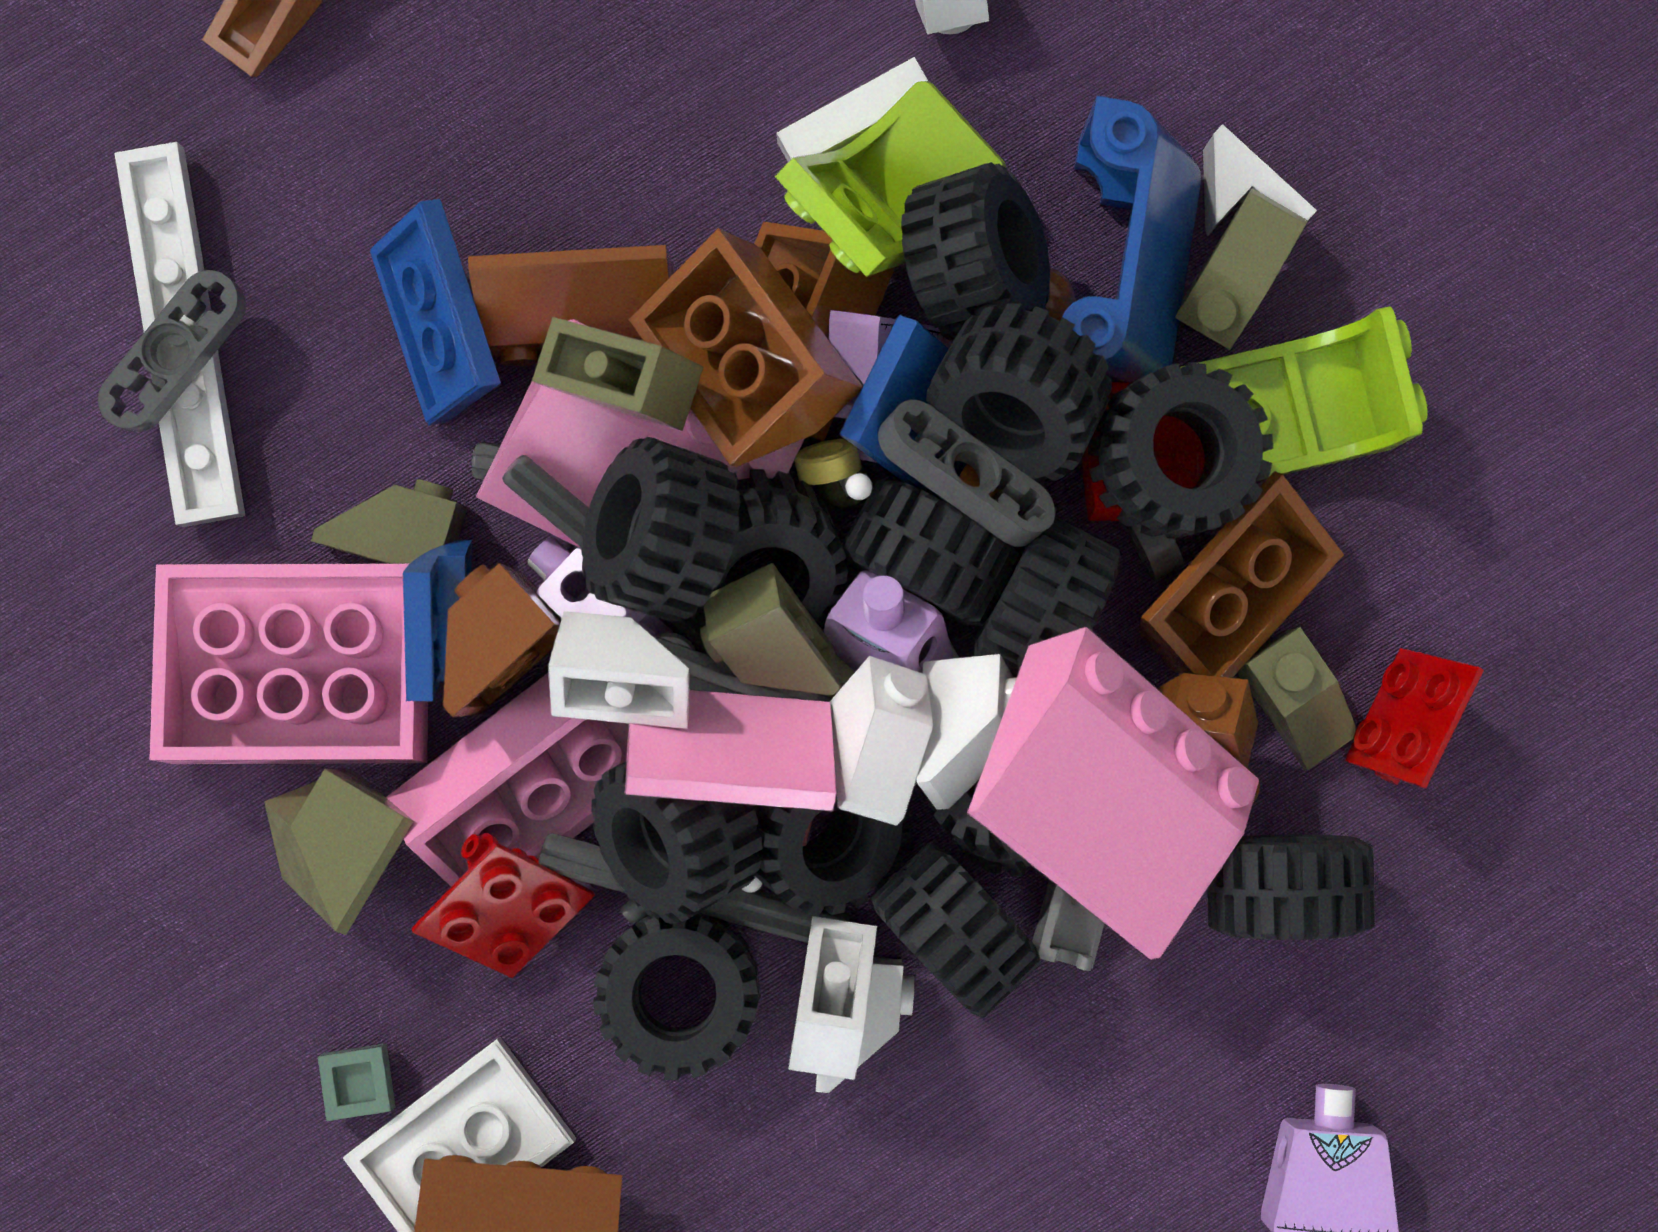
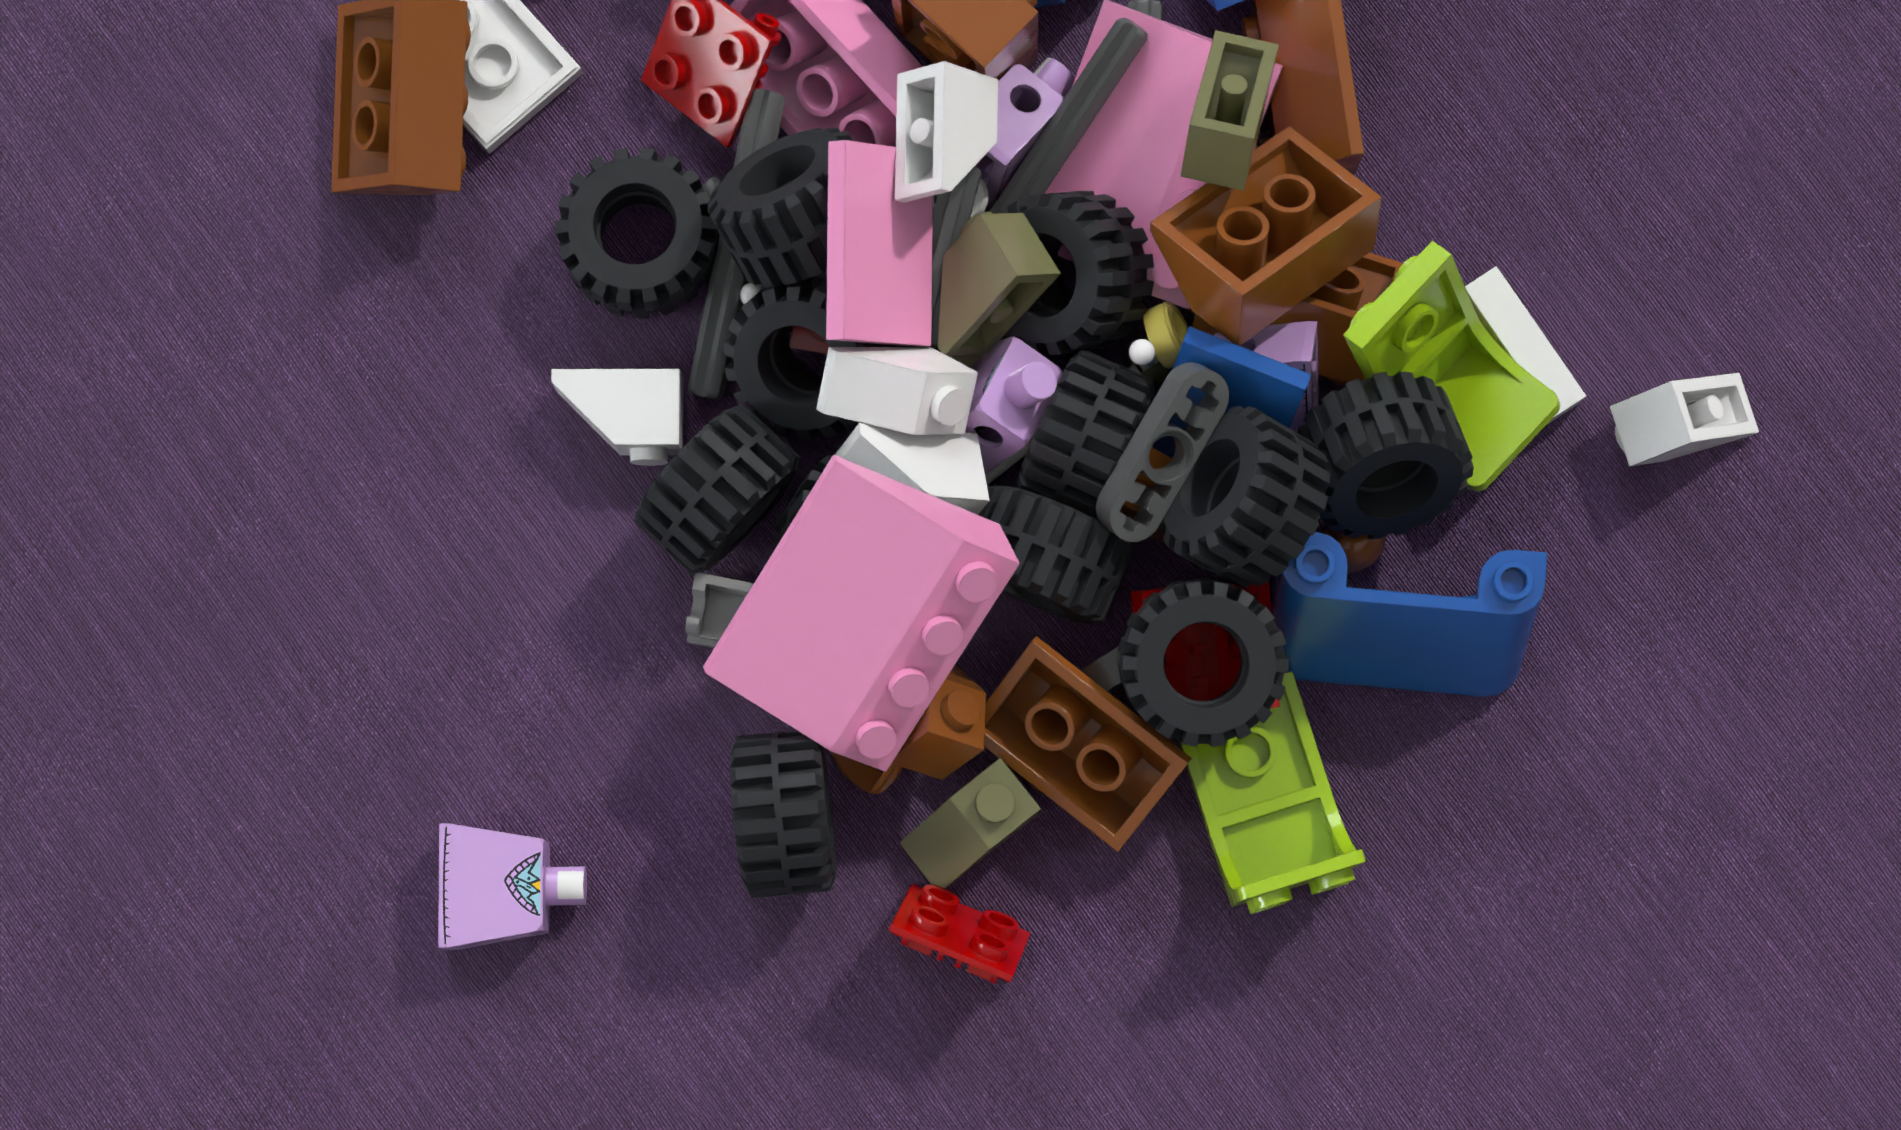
camera: 85 degrees right, 5 degrees down
black tyre [581,437,740,622] -> none
white slope [788,916,877,1080] -> none
olive slope [1175,188,1308,350] -> none
white slope [1203,124,1317,236] -> none

